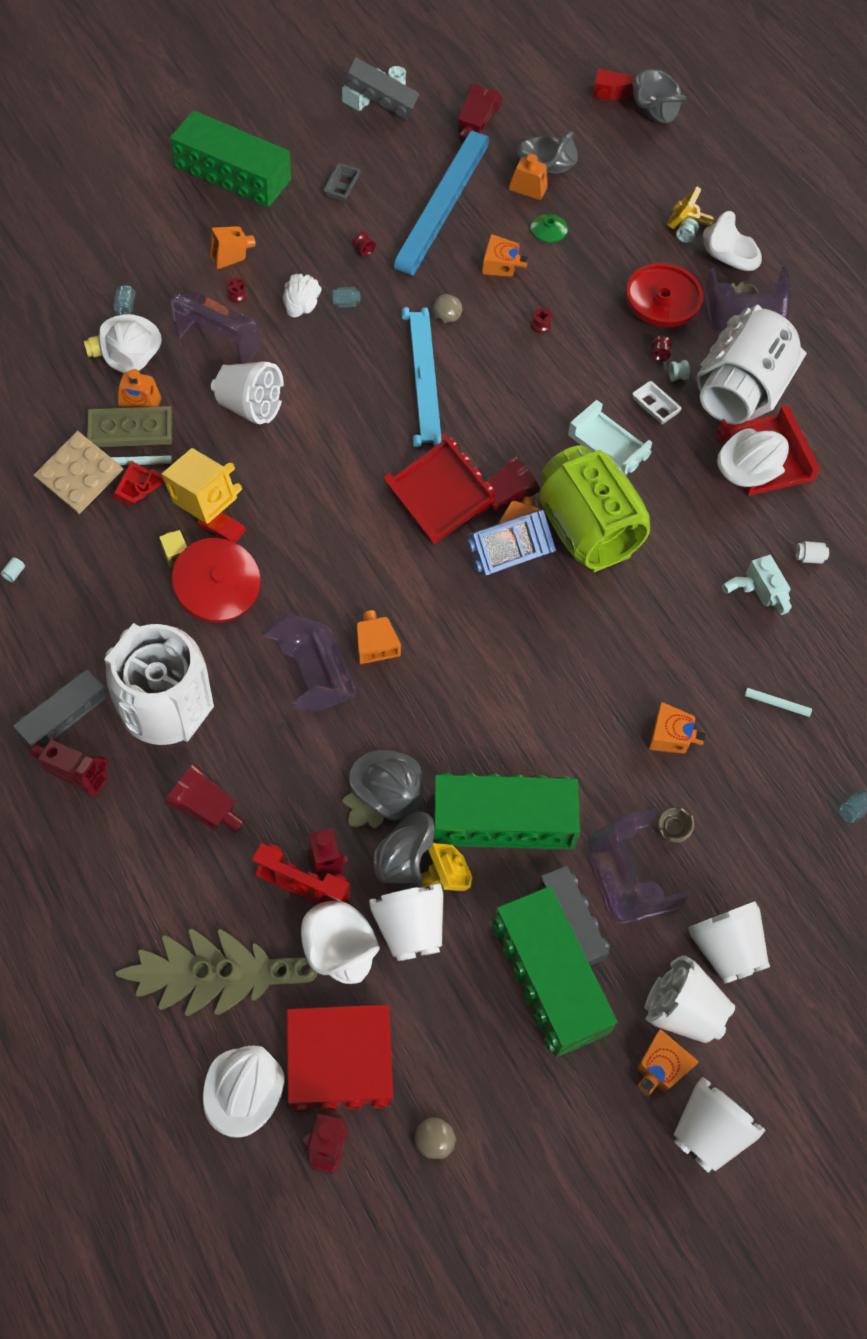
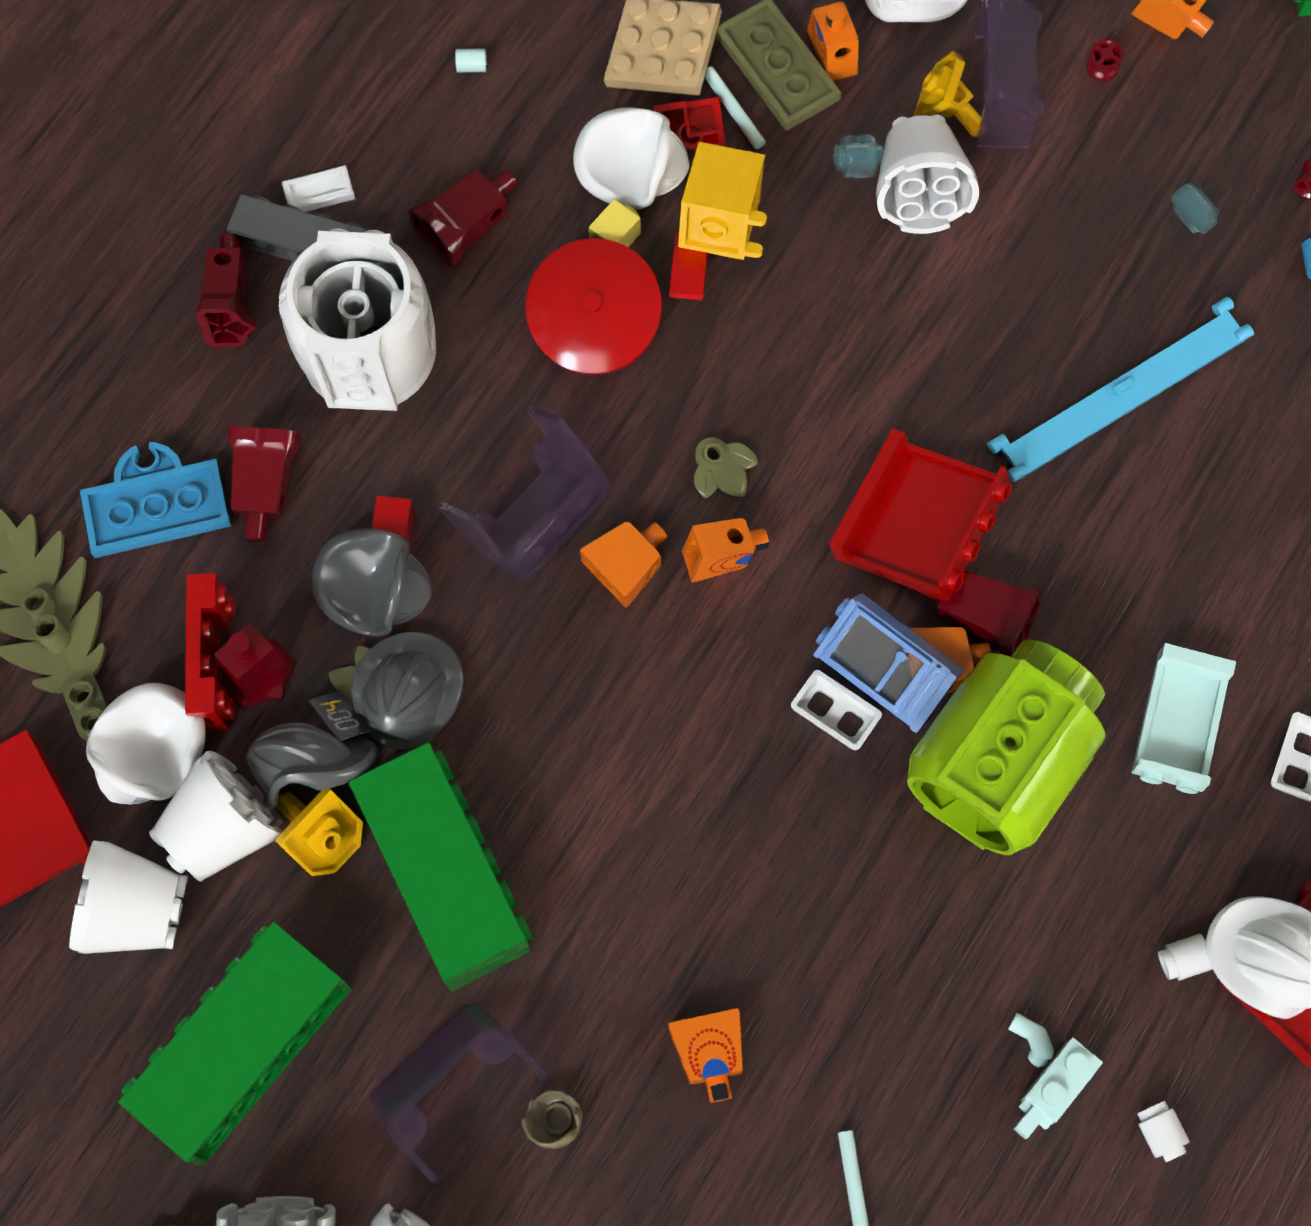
camera: 70 degrees right, 10 degrees up
white hair [283,274,321,317] -> none
dark tan hair [431,294,463,323] -> none
dark grey brick [539,866,610,966] -> none
none -> white cone [69,840,188,954]
none -> dark azure plate [80,442,231,558]
none -> white tile [282,165,355,212]
none -> black sticker [309,691,371,740]
none -> dark grey piece [312,528,432,637]
none -> red brick [372,496,416,550]
none -> dark red piece [408,169,517,267]
none -> white piece [574,107,689,210]
none -> orange torso [682,518,769,583]
none -> olive plate [693,437,758,499]
none -> white piece [791,670,882,750]
none -> clear light blue head [834,134,884,179]
none -> yellow piece [913,51,987,137]
none -> white brick [1158,934,1213,981]

